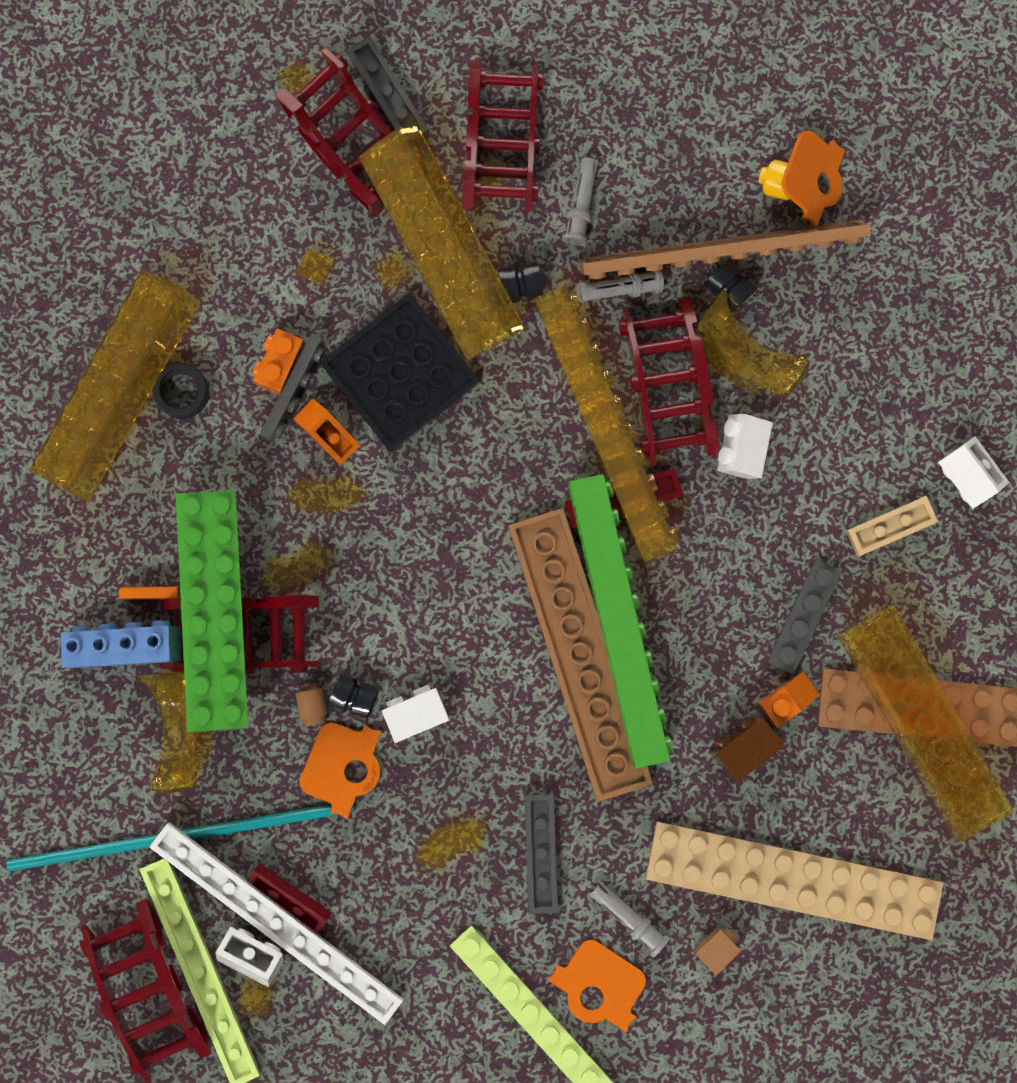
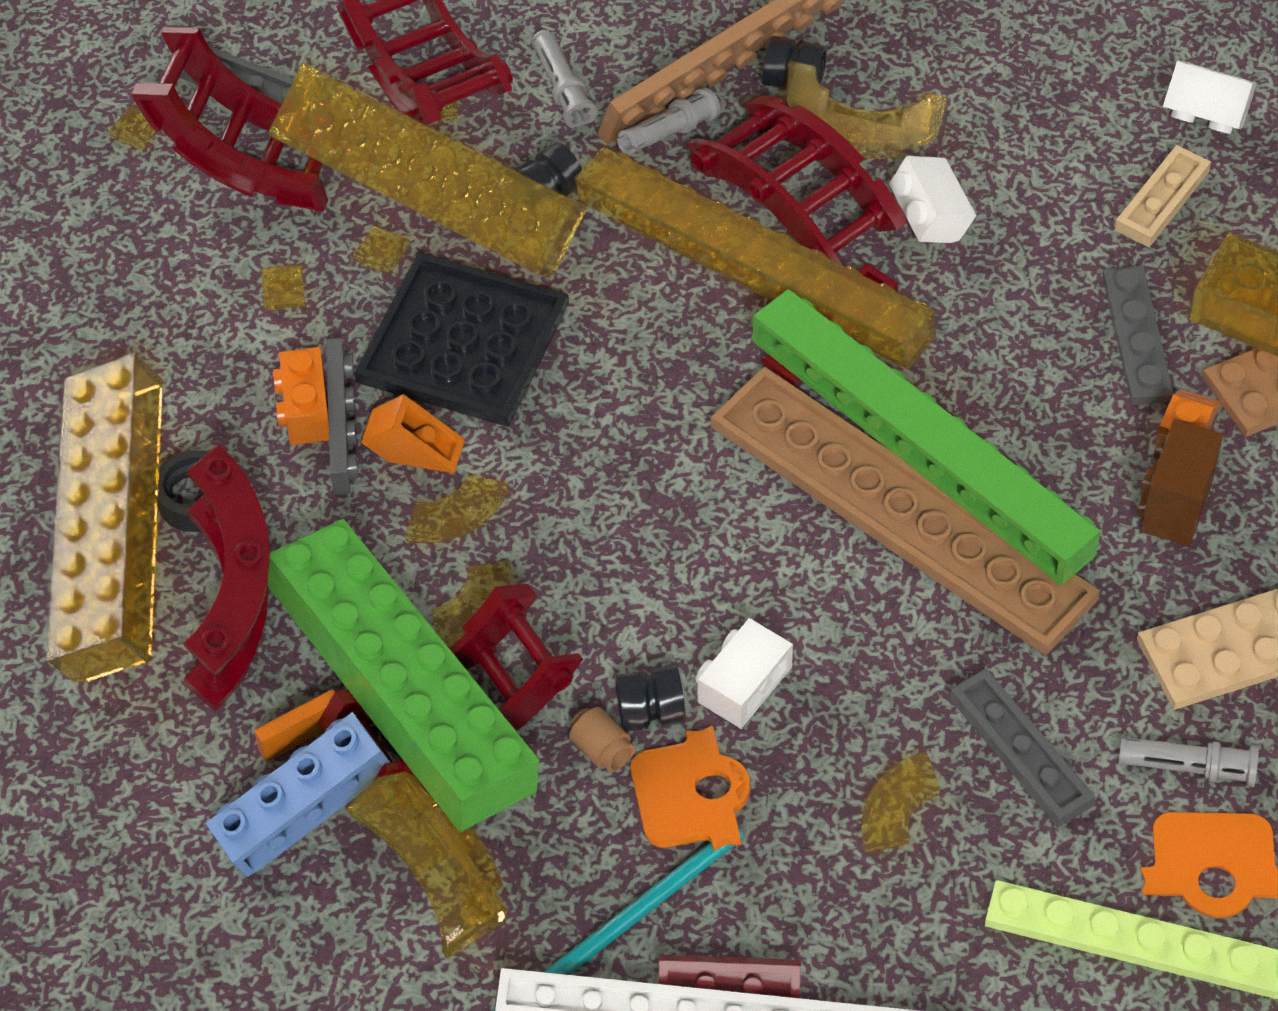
camera: 25 degrees left, 30 degrees down
none -> dark red fence [184,444,270,712]

